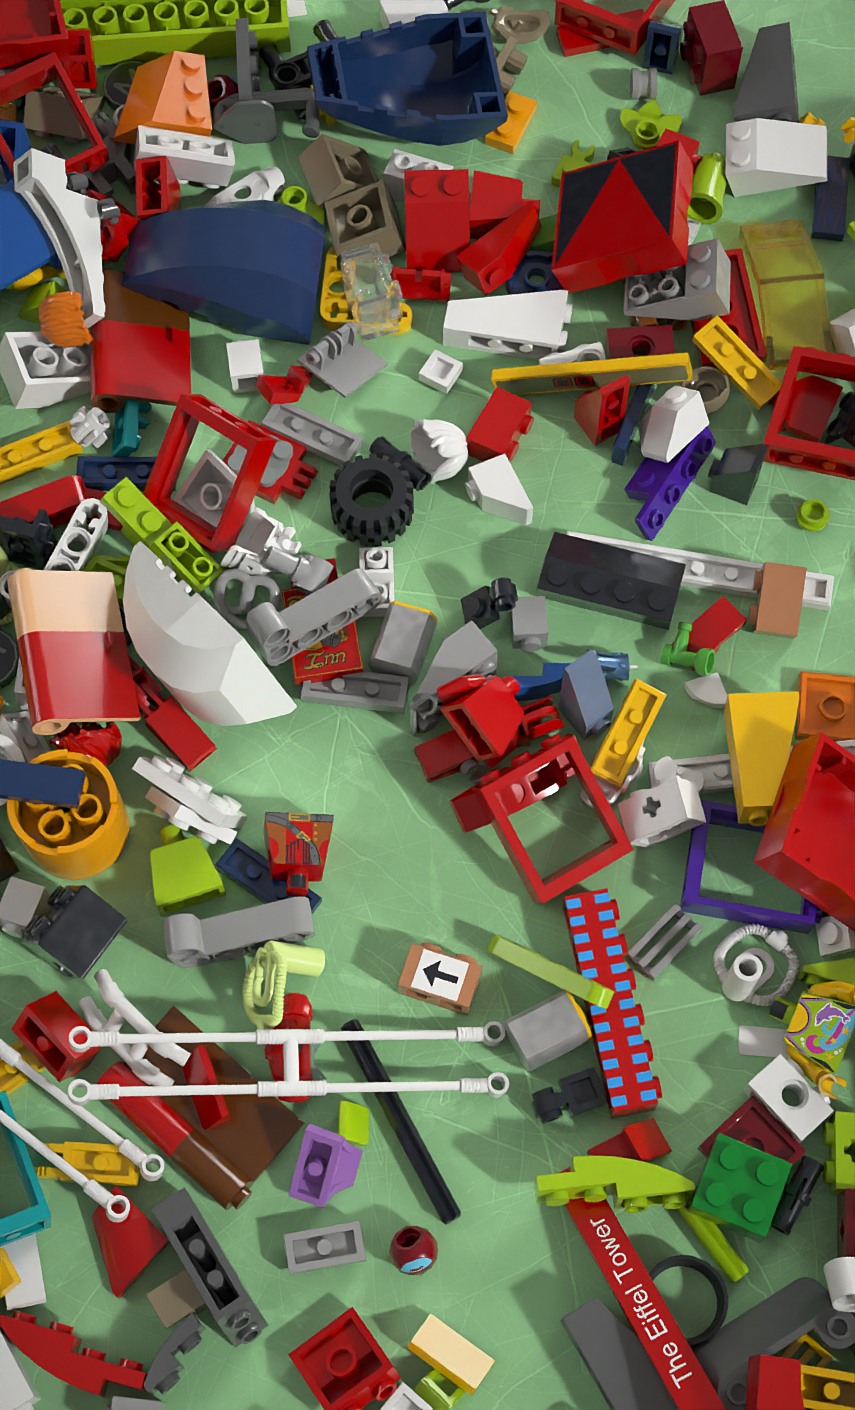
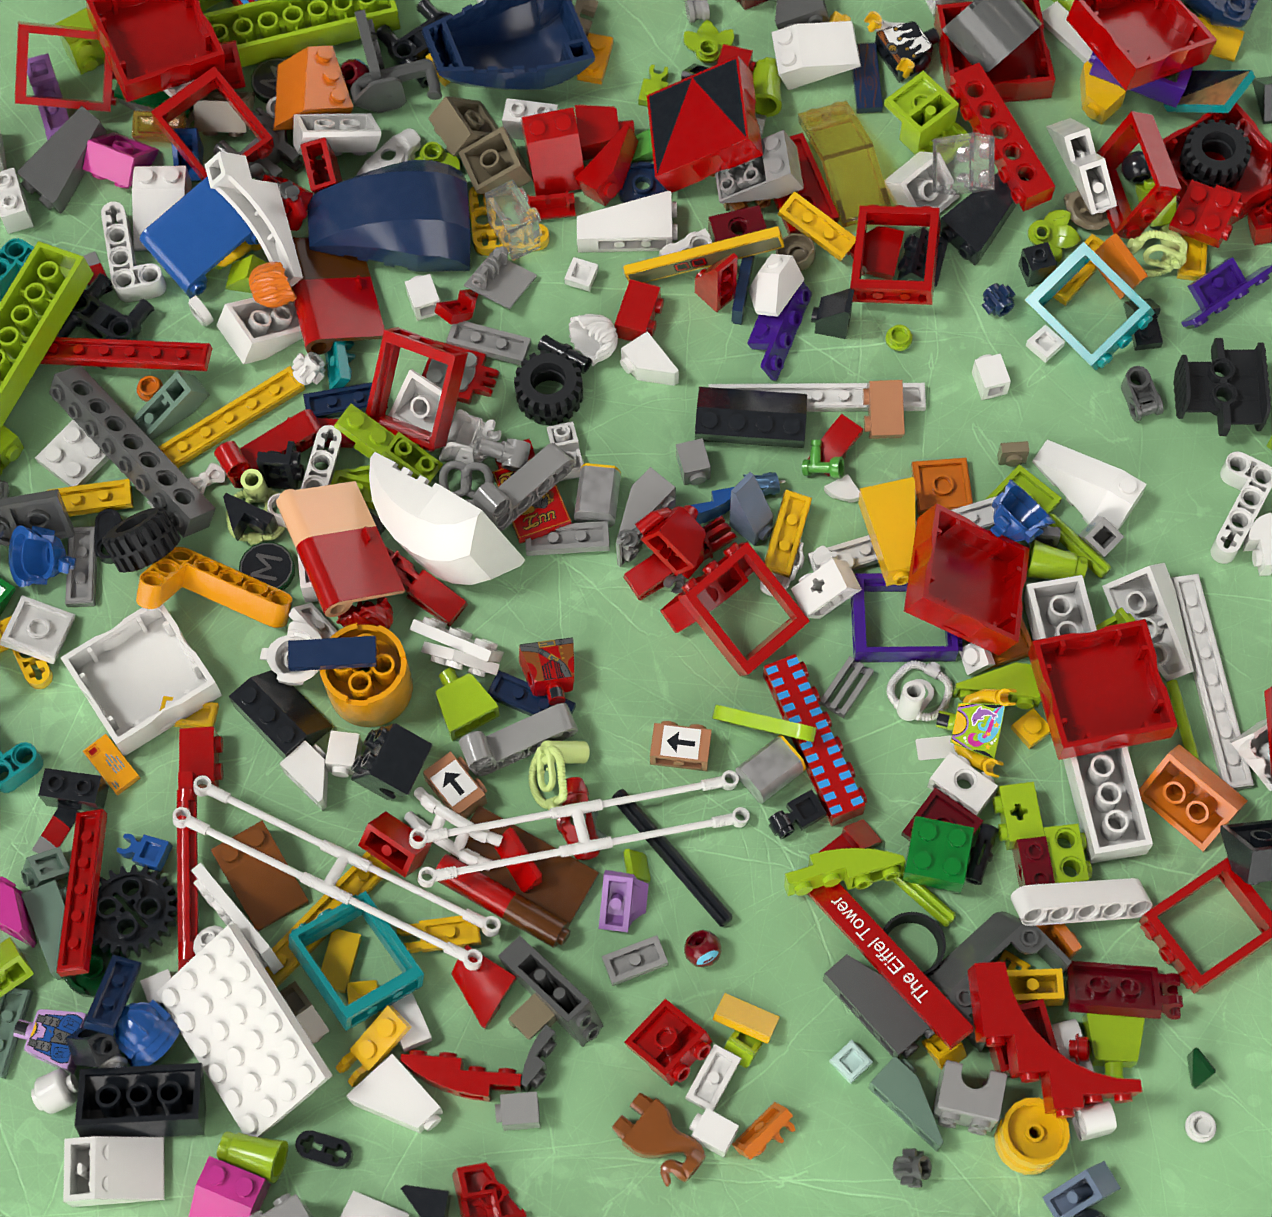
camera: 10 degrees left, 0 degrees up
black plate [461,577,518,629] -> none
none -> brick [423,751,488,819]

